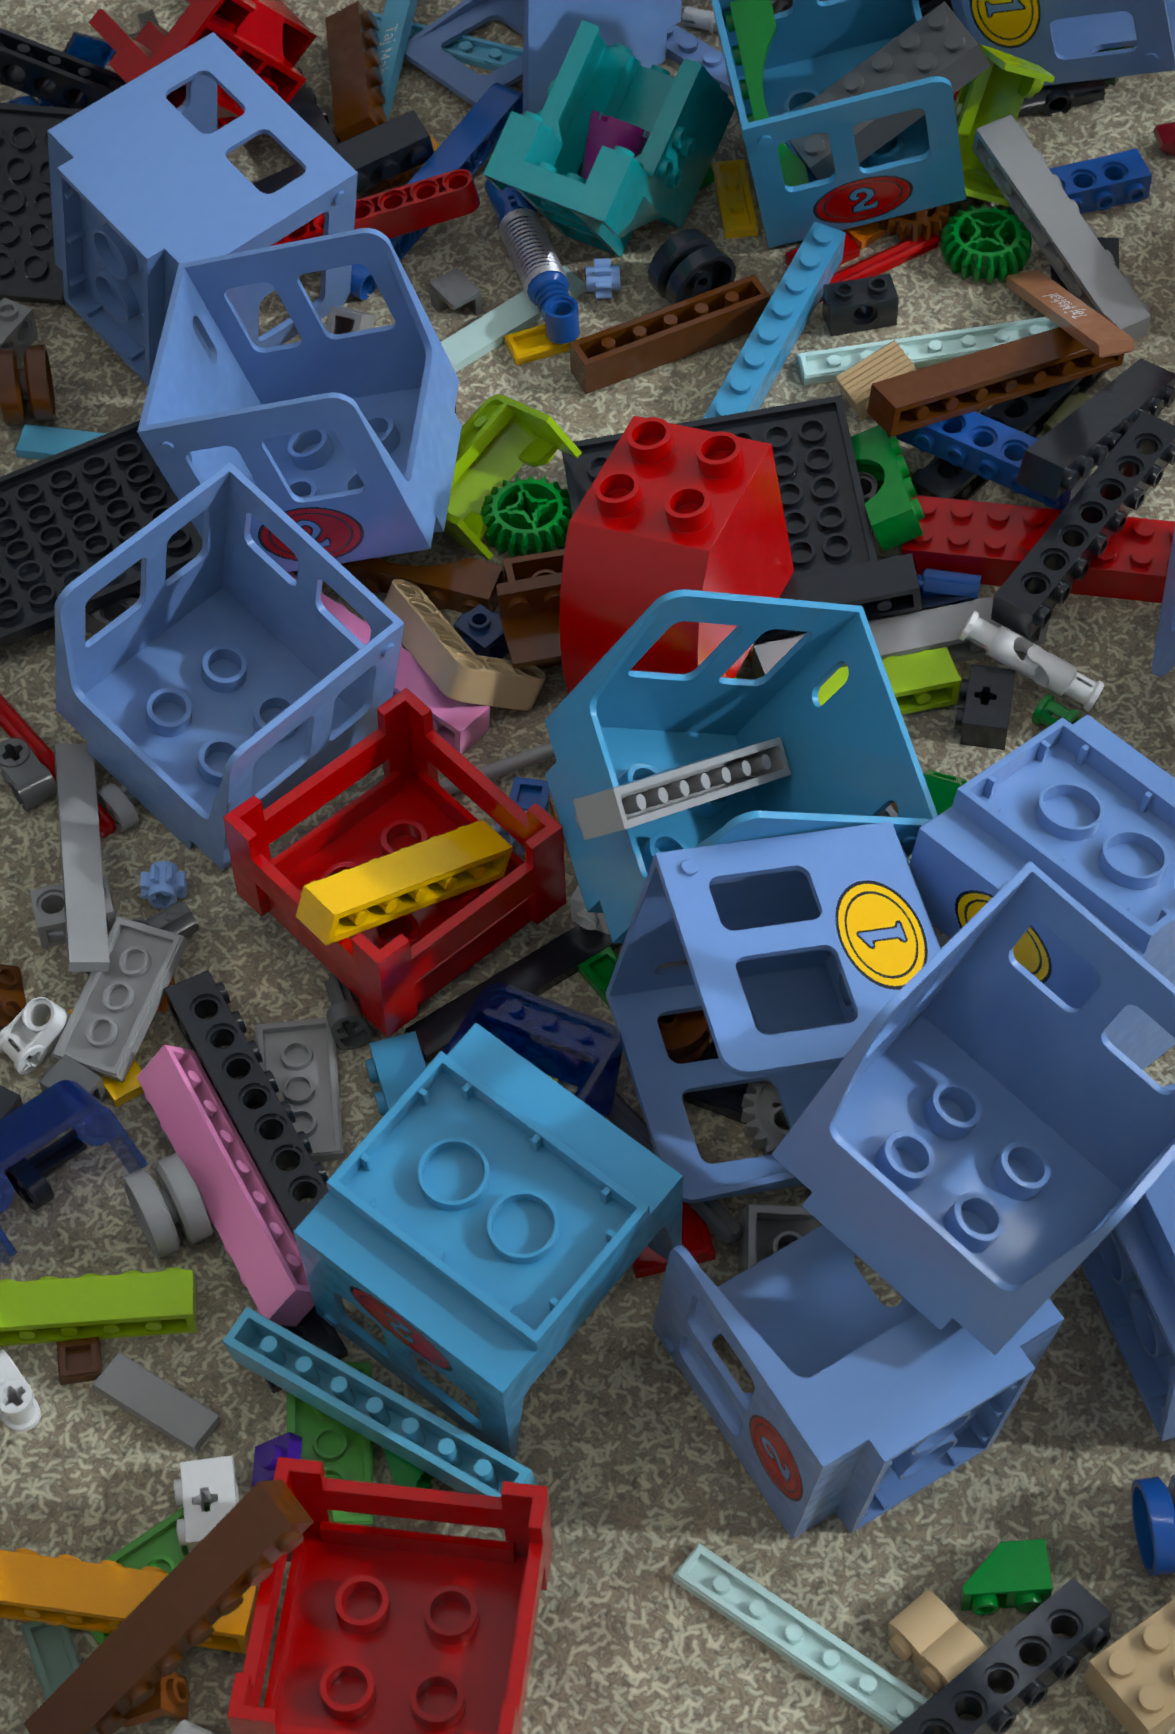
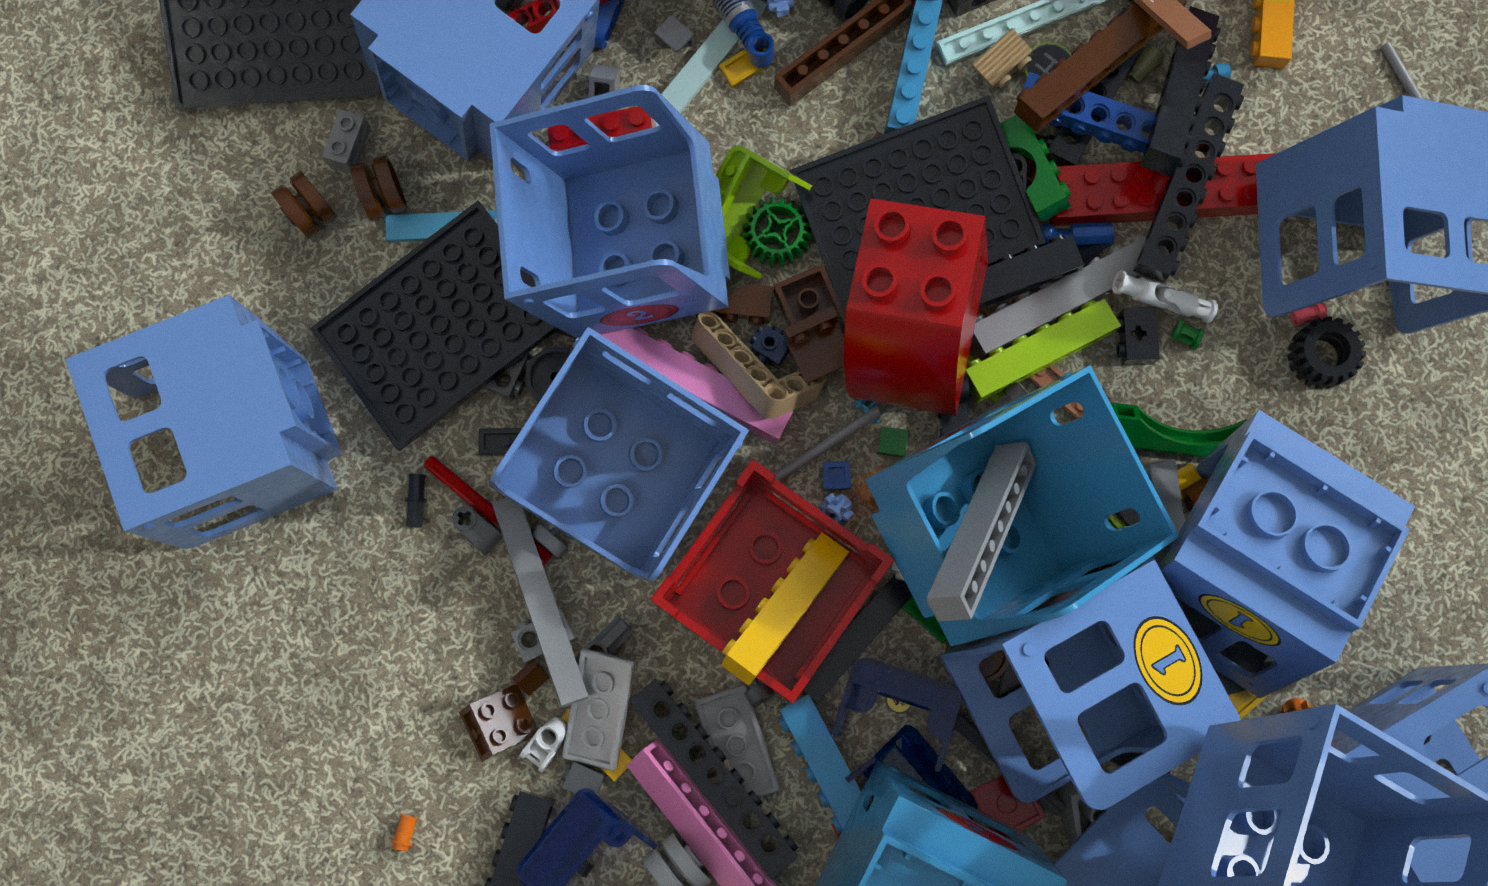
camera: 10 degrees left, 25 degrees up
light blue gear [140,861,187,909] -> none
none -> reddish brown tile [512,660,550,696]

